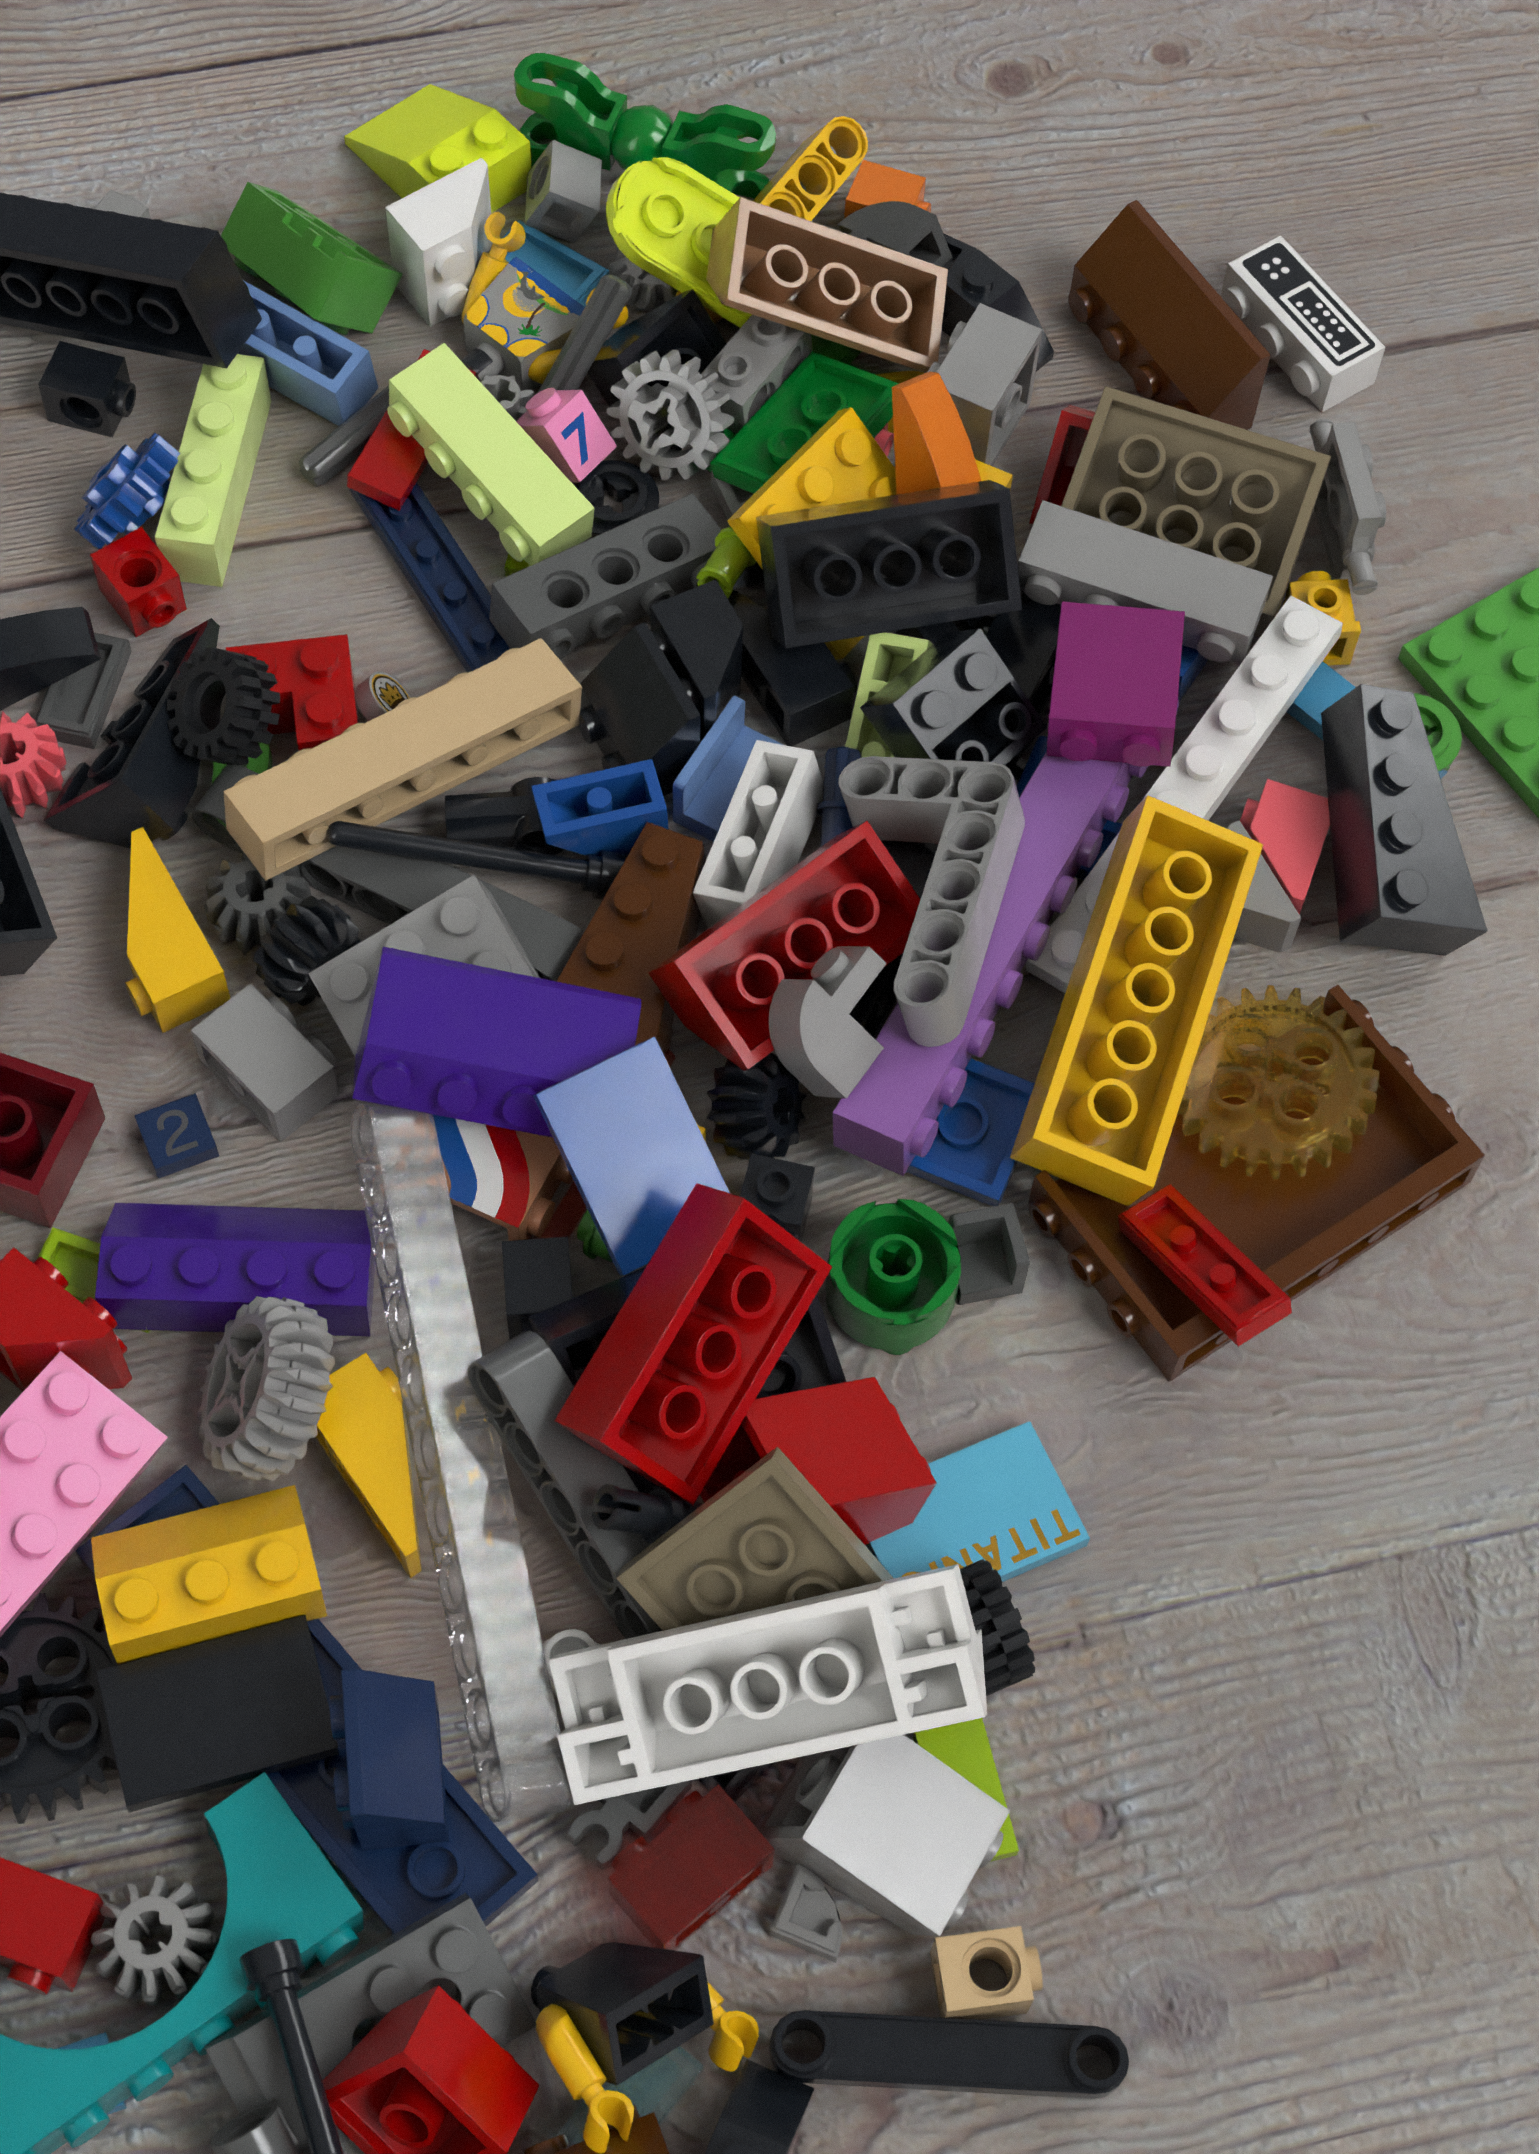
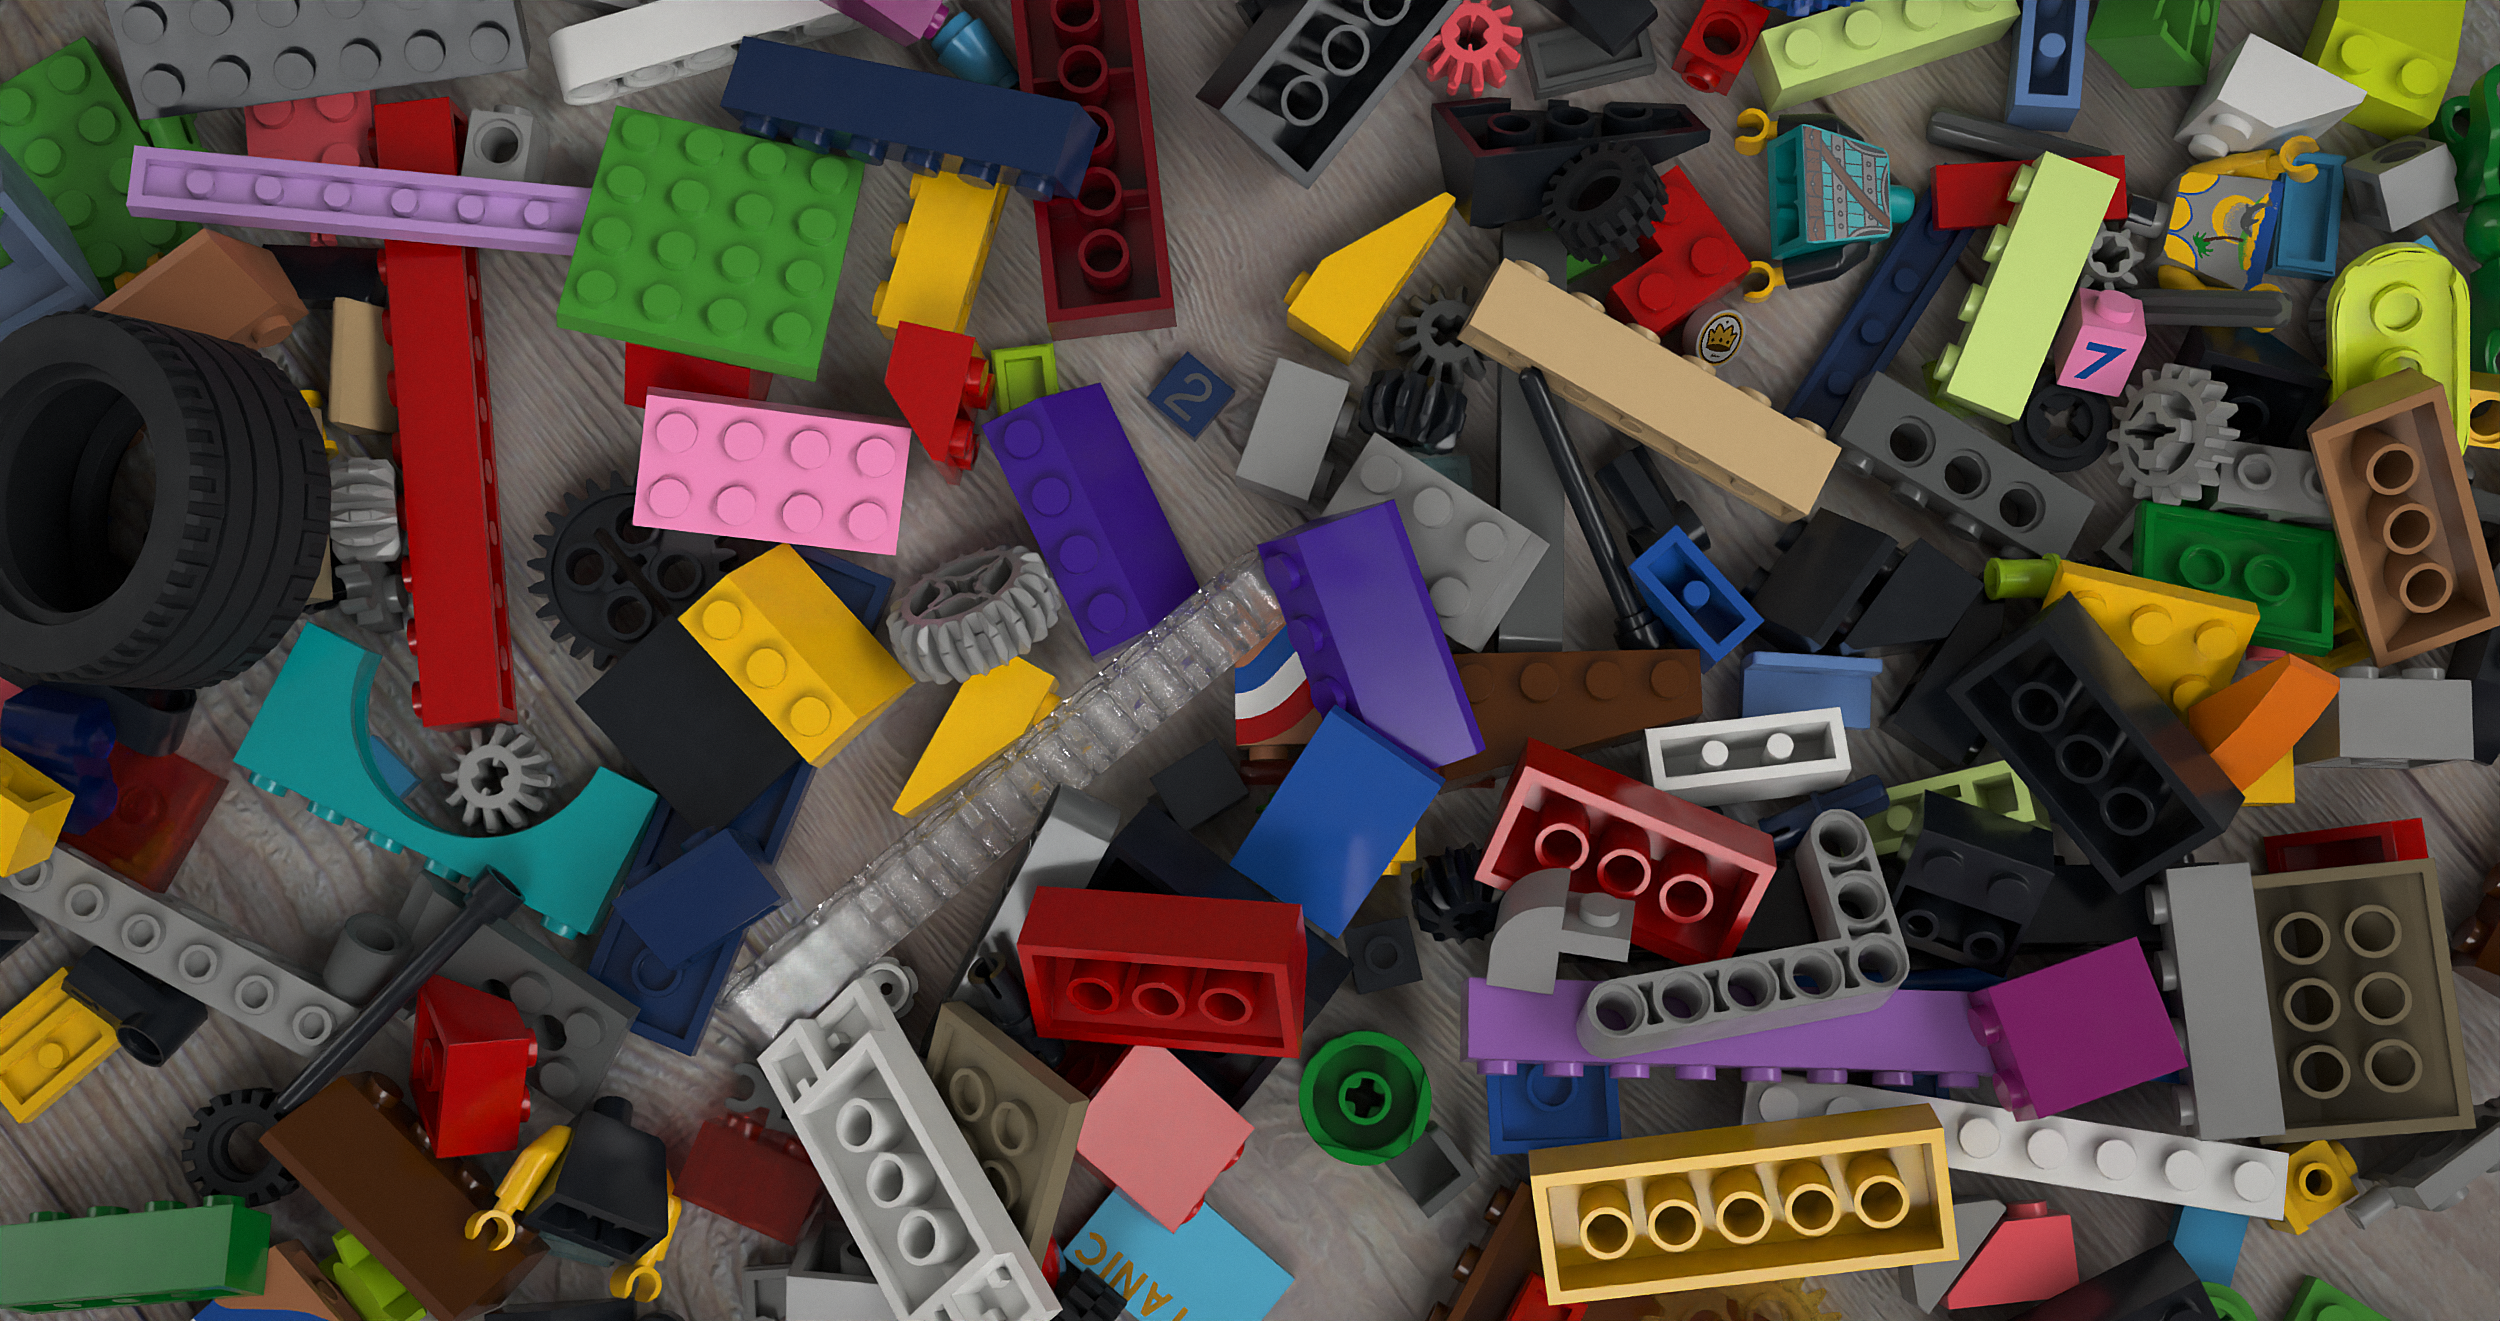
camera: 70 degrees right, 20 degrees up
none -> torso [1734,108,1915,303]

